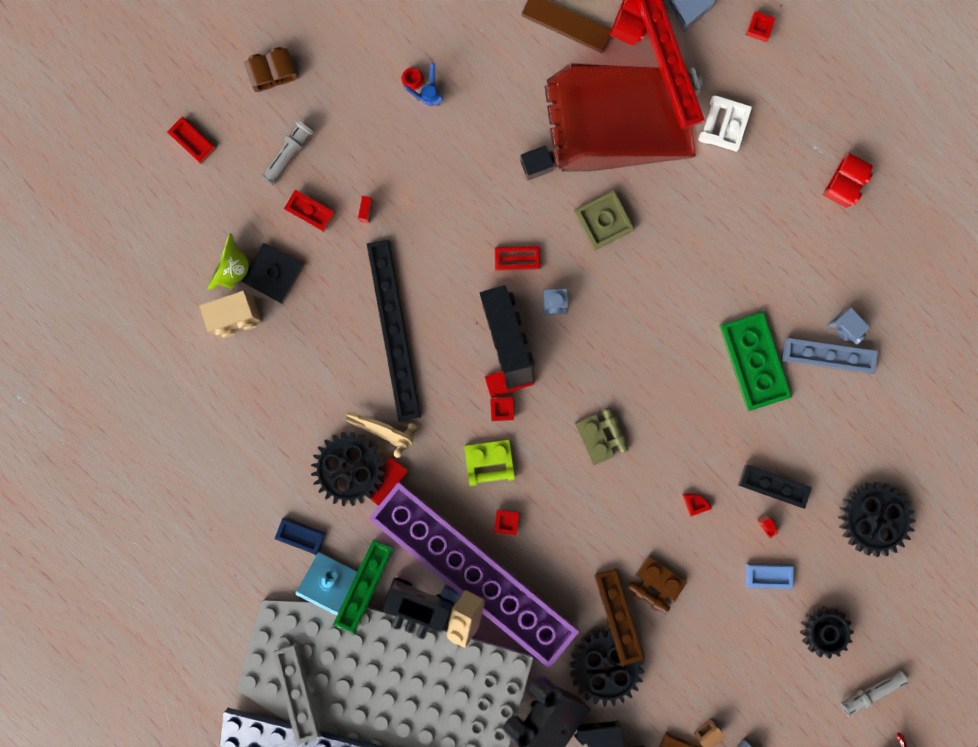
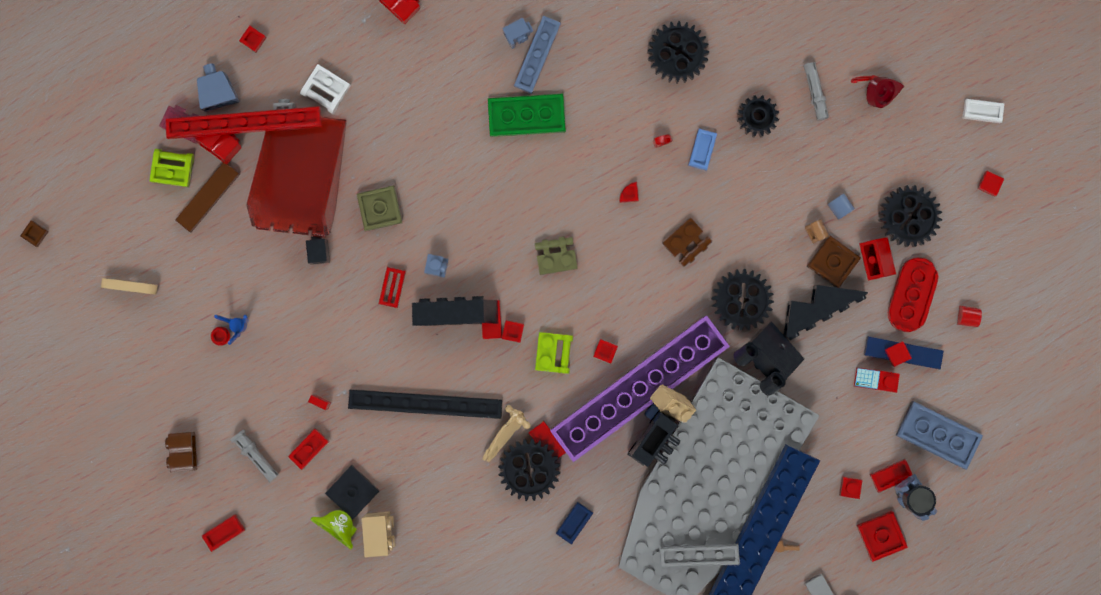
camera: 75 degrees left, 0 degrees up
medium azure tile [296,552,357,615] -> none
green tile [333,539,395,635] -> none
reddish brown tile [594,568,645,666] -> none
black plate [738,464,812,509] -> none

